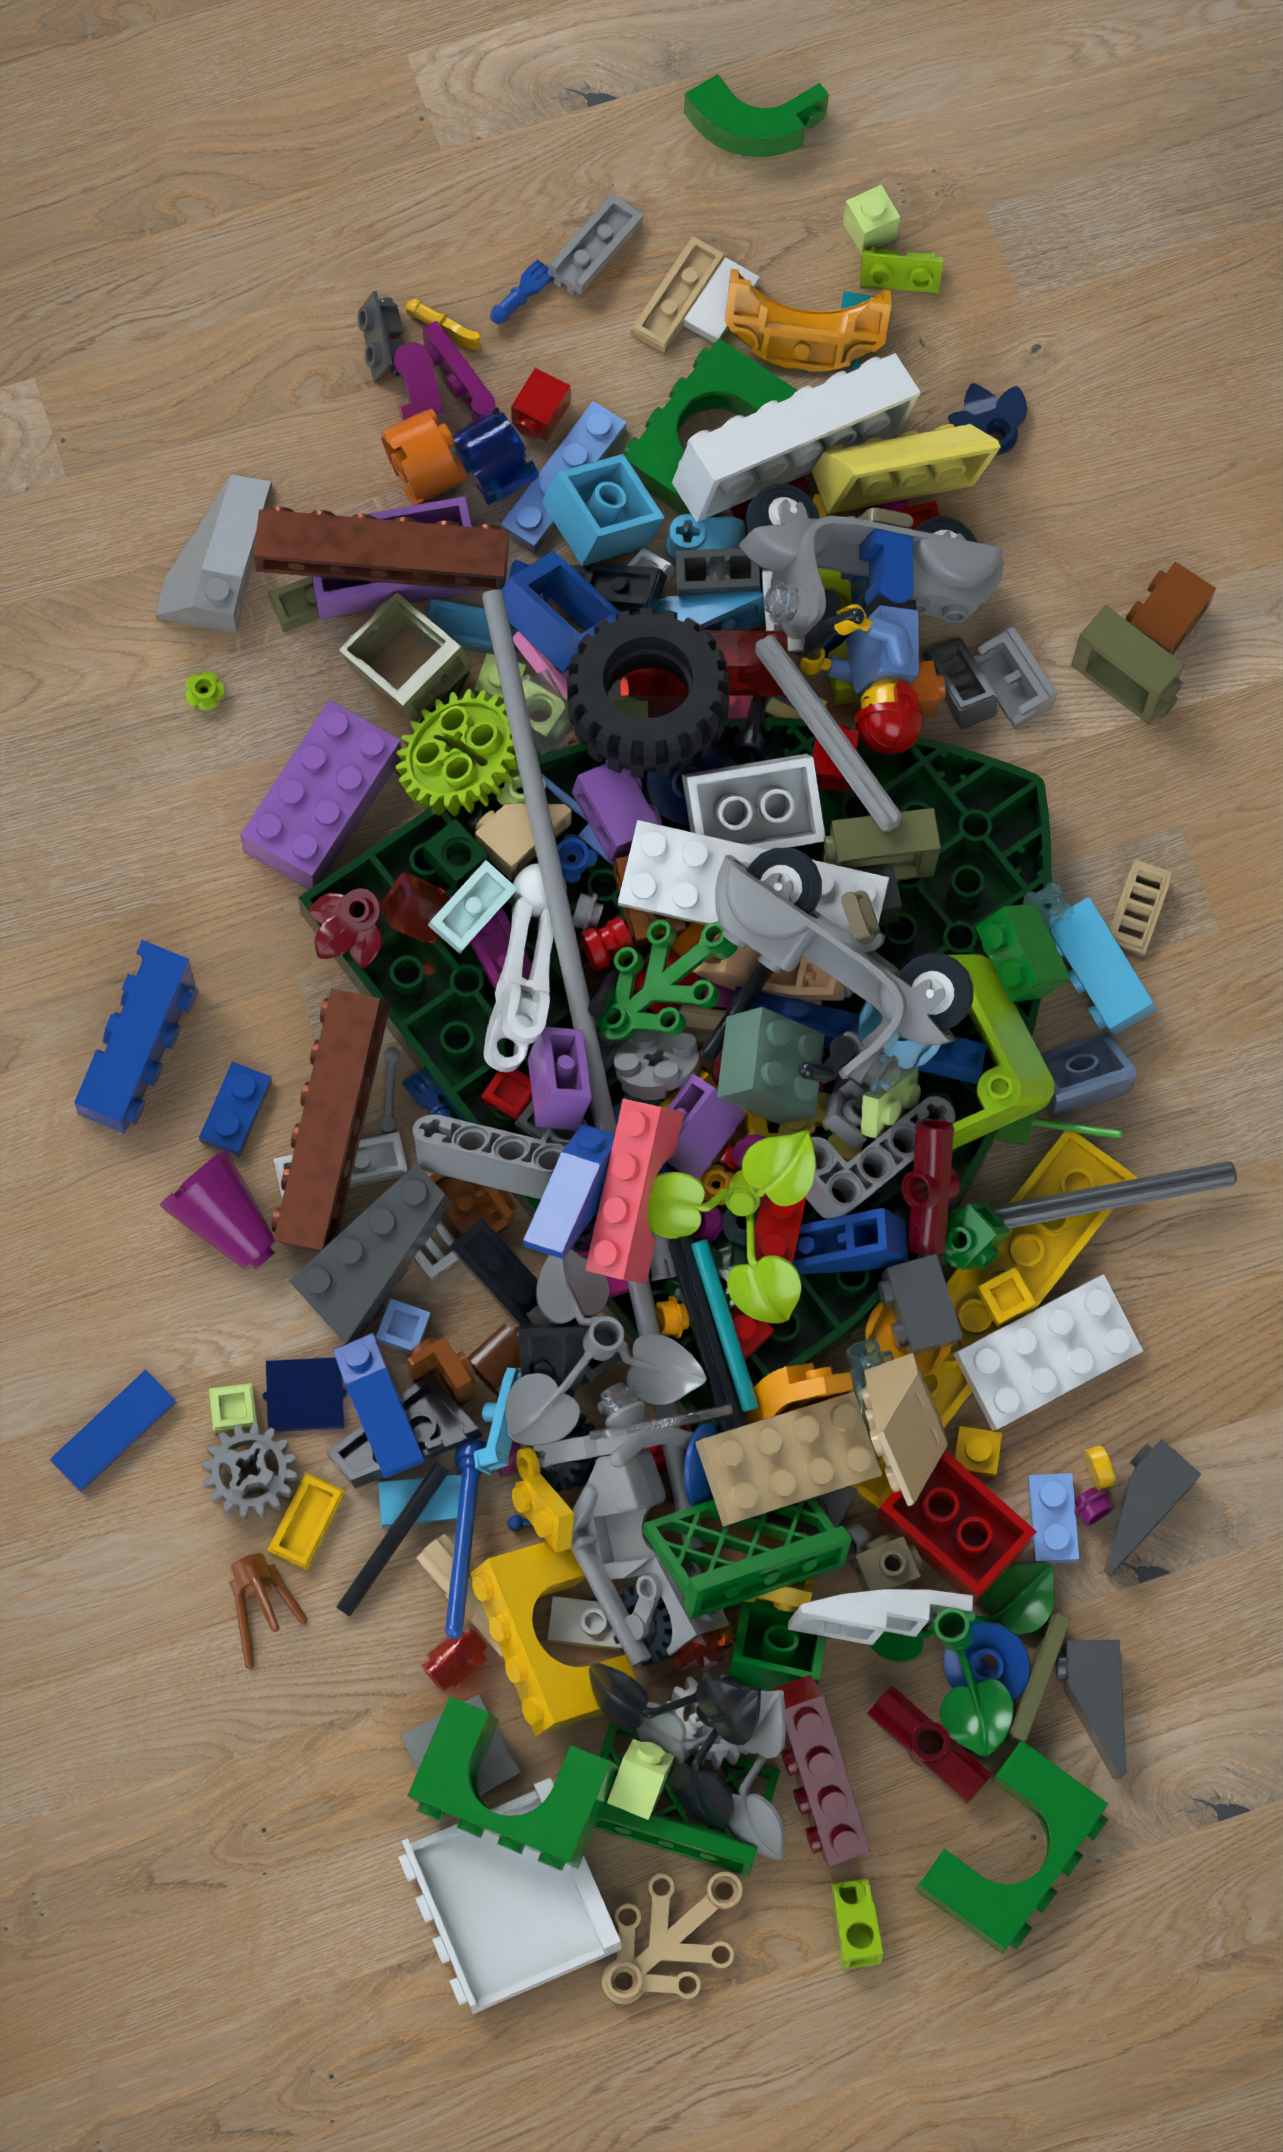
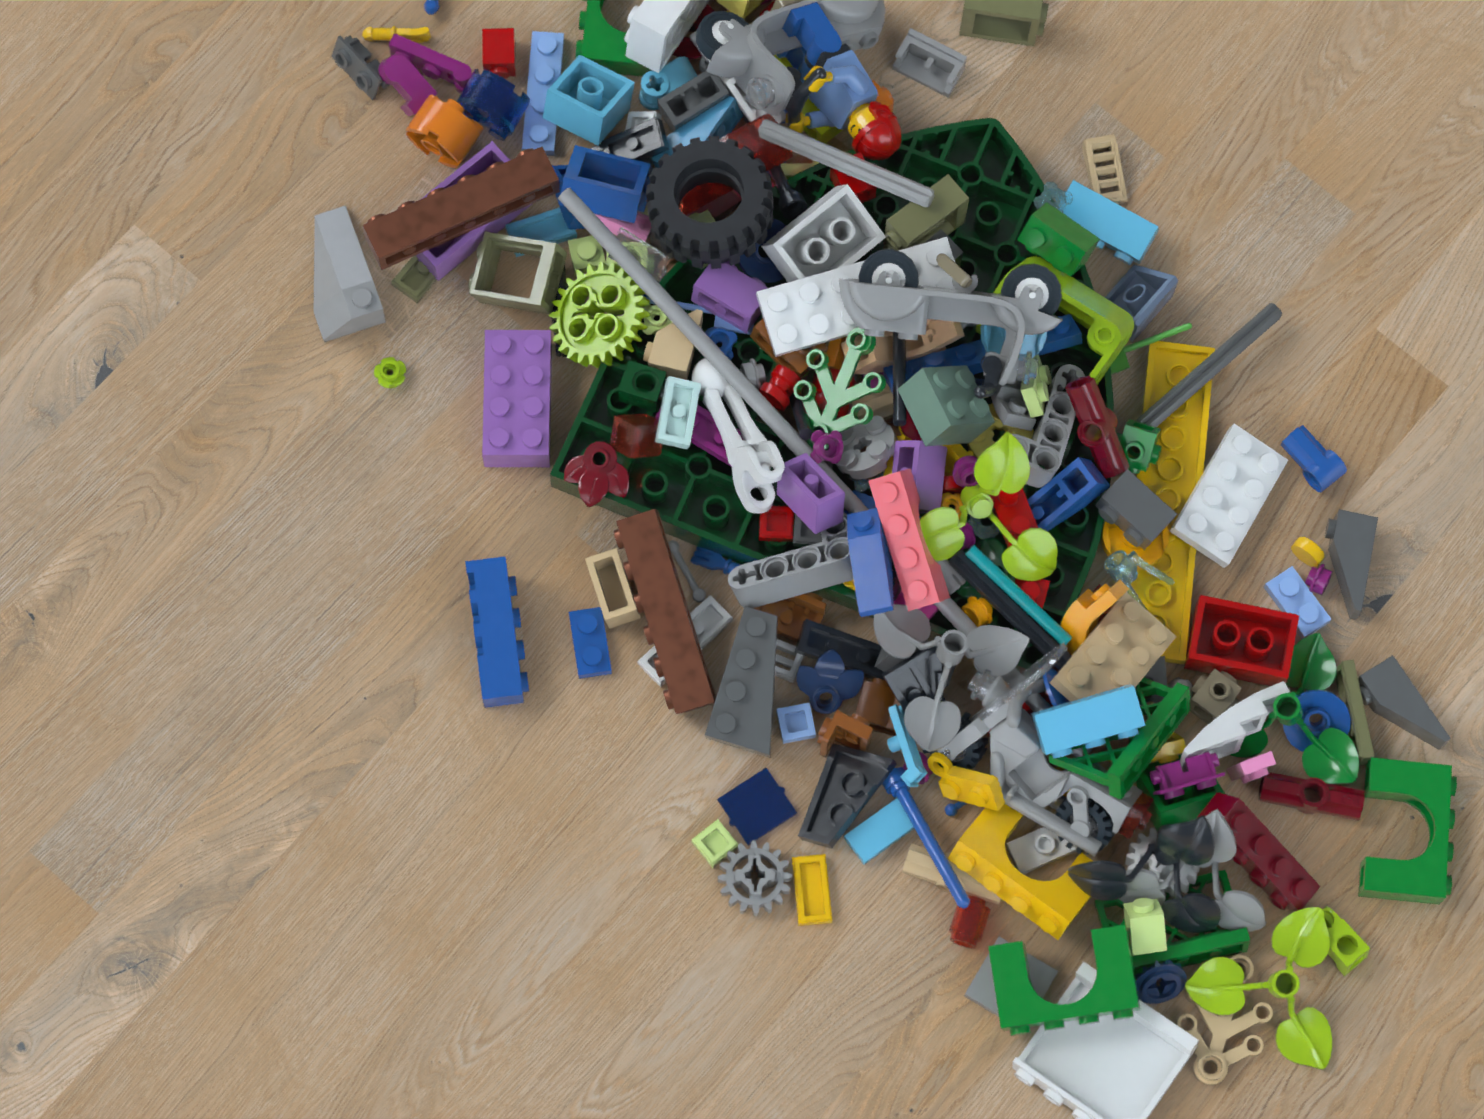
camera: 30 degrees left, 0 degrees up
blue tile [50,1369,176,1492] -> none
magenta cone [160,1149,275,1270] -> none
dark orange plant [229,1553,308,1669] -> none
blue slope [333,1333,425,1479] -> none
black bar [336,1462,450,1617] -> none
tan slope [861,1353,948,1506] -> none
dark grey slope [924,638,997,729] -> none
yellow plate [954,1426,1002,1478] -> none
yellow plate [977,1267,1037,1327] -> none
none -> tan brick [585,548,641,629]
none -> dark blue plate [796,649,864,714]
none -> magenta plate [810,430,844,464]
none -> medium azure brick [1031,684,1146,759]
none -> dark blue gear [1135,959,1187,1004]
none -> magenta hinge [1150,751,1226,799]
none -> lime plant [1185,907,1332,1069]
none -> bright pink plate [1227,751,1276,784]
none -> blue piece [1281,425,1347,493]

